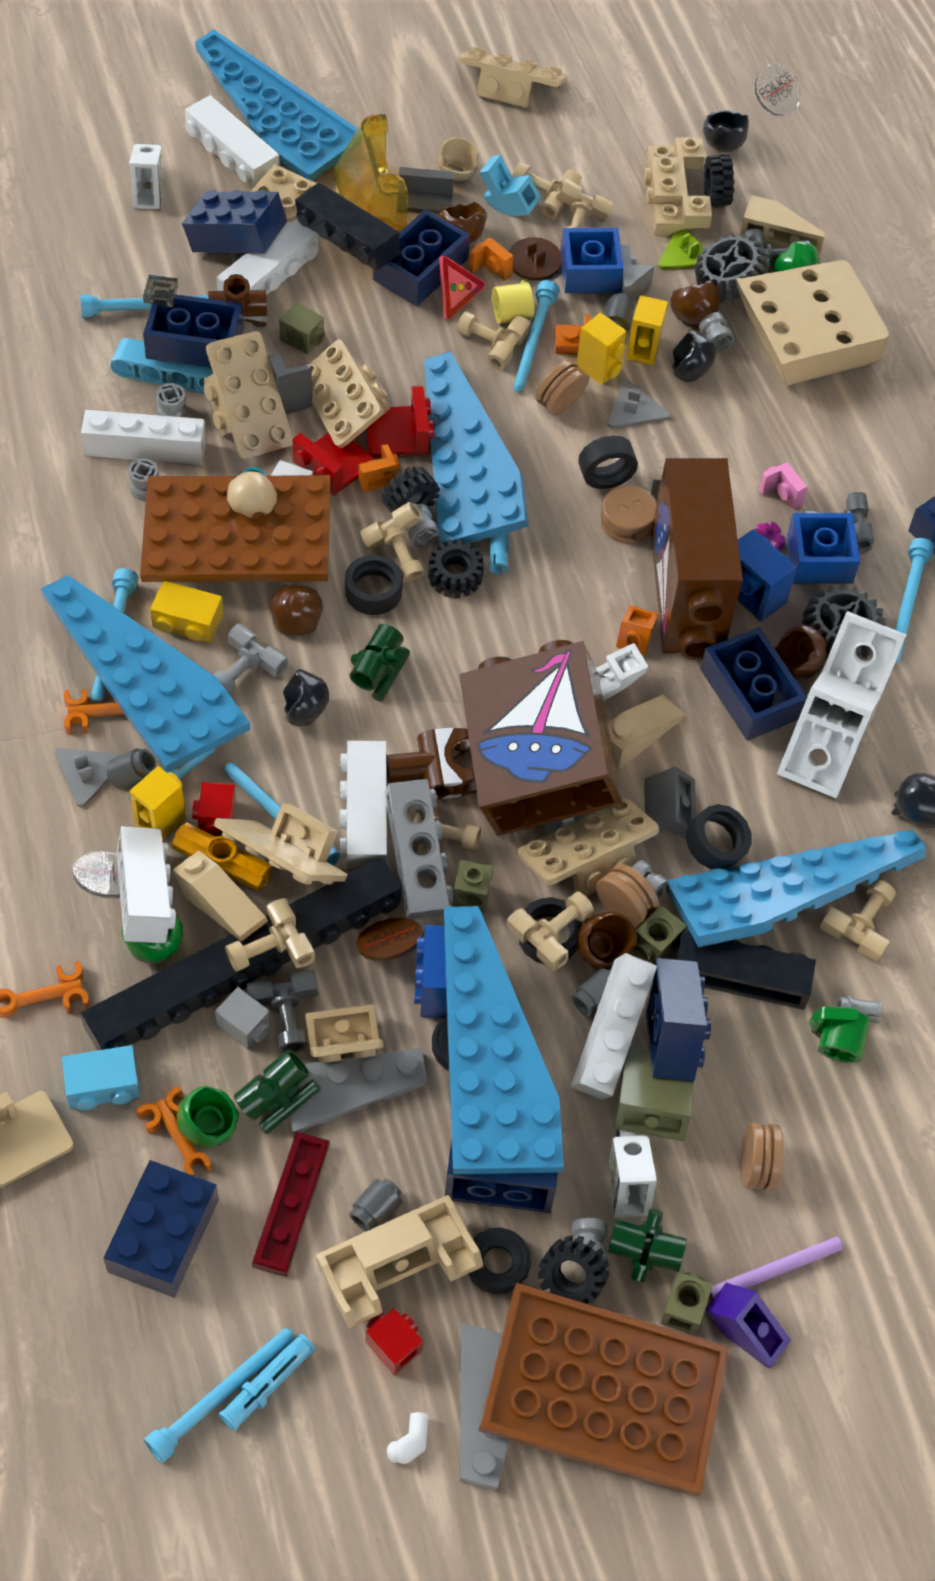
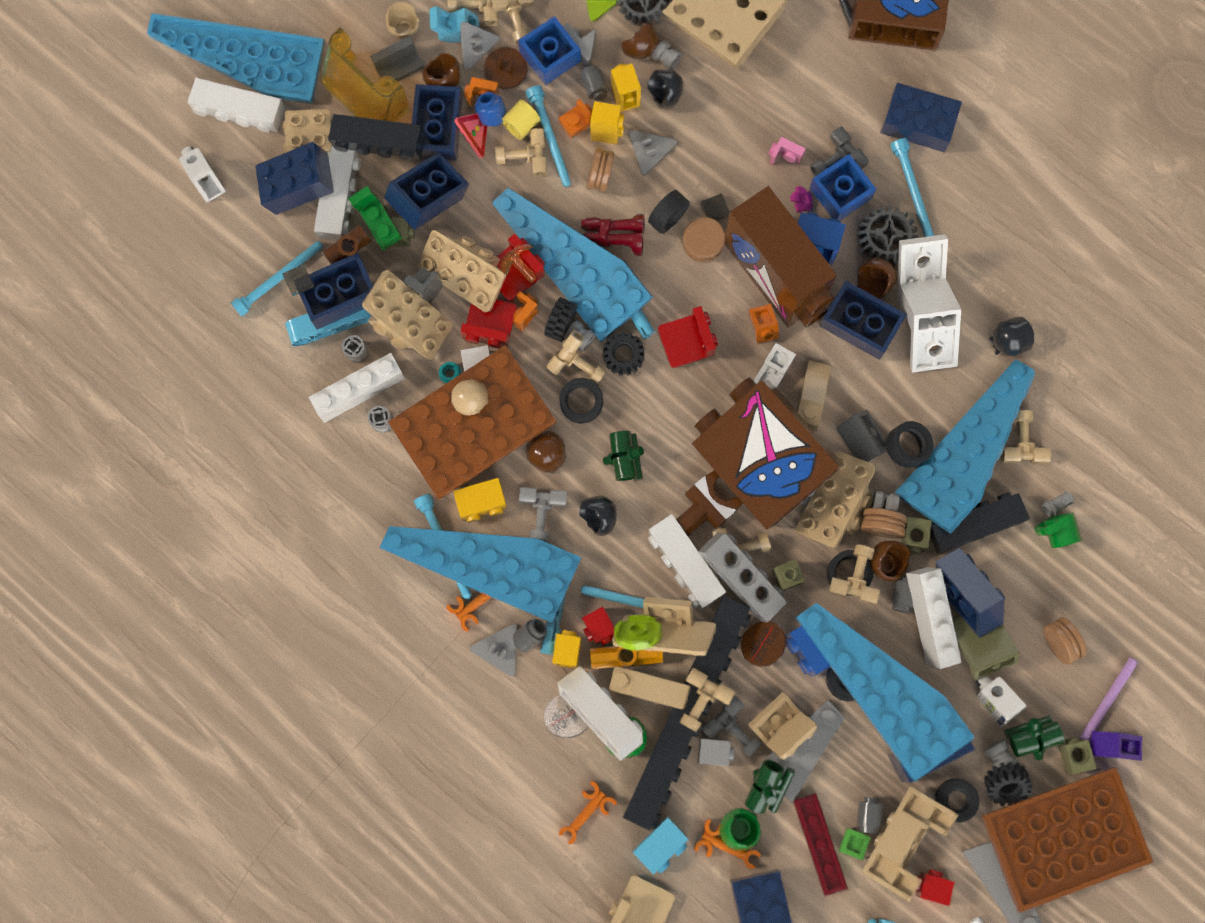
camera: 25 degrees left, 20 degrees up
none -> green bracket [348,186,402,250]
none -> dark blue brick [384,152,469,230]
none -> light grey piece [460,21,500,70]
none -> blue head [475,92,507,127]
none -> clear orange plant [501,244,537,283]
none -> dark red piece [581,214,645,256]
none -> lime tile [614,614,662,650]
none -> red bracket [658,306,719,368]
none -> bright green plate [838,828,871,860]

